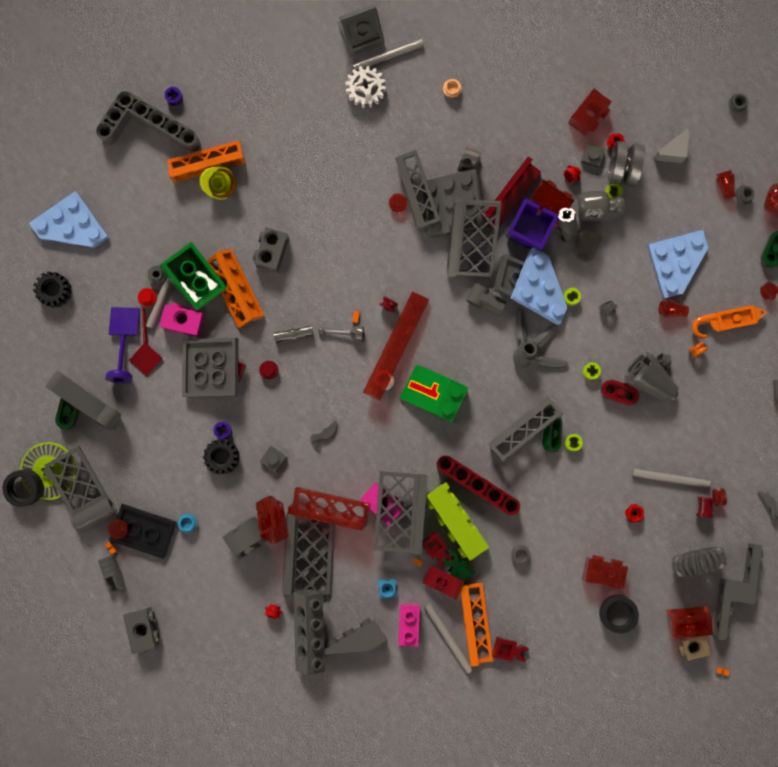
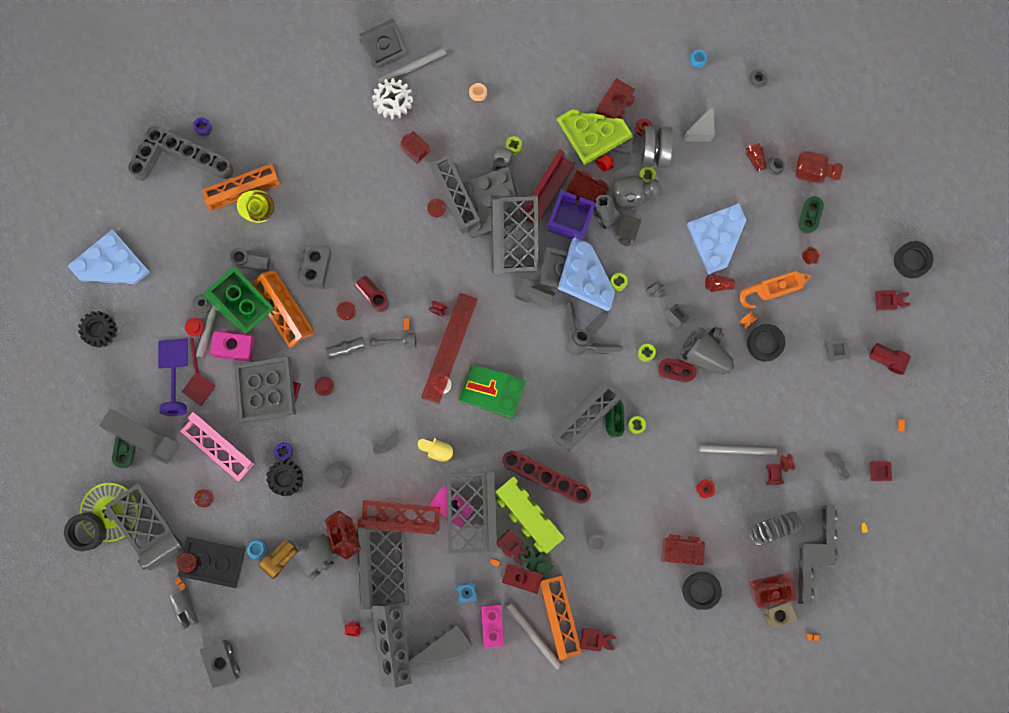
camera: 15 degrees left, 5 degrees down
none -> bright pink fence [180,412,254,482]
none -> clear red bush [194,490,214,508]
none -> dark grey piece [230,248,270,271]
none -> pearl gold piece [258,539,299,580]
none -> clear red plate [336,301,356,321]
none -> dark red piece [354,275,389,312]
none -> clear red brick [400,131,430,164]
none -> light yellow arm [418,438,453,462]
none -> lime bush [505,136,522,155]
none -> lime plate [556,109,633,165]
none -> dark grey plate [664,304,689,328]
none -> dark azure plate [689,50,708,68]
none -> black tyre [747,324,786,362]

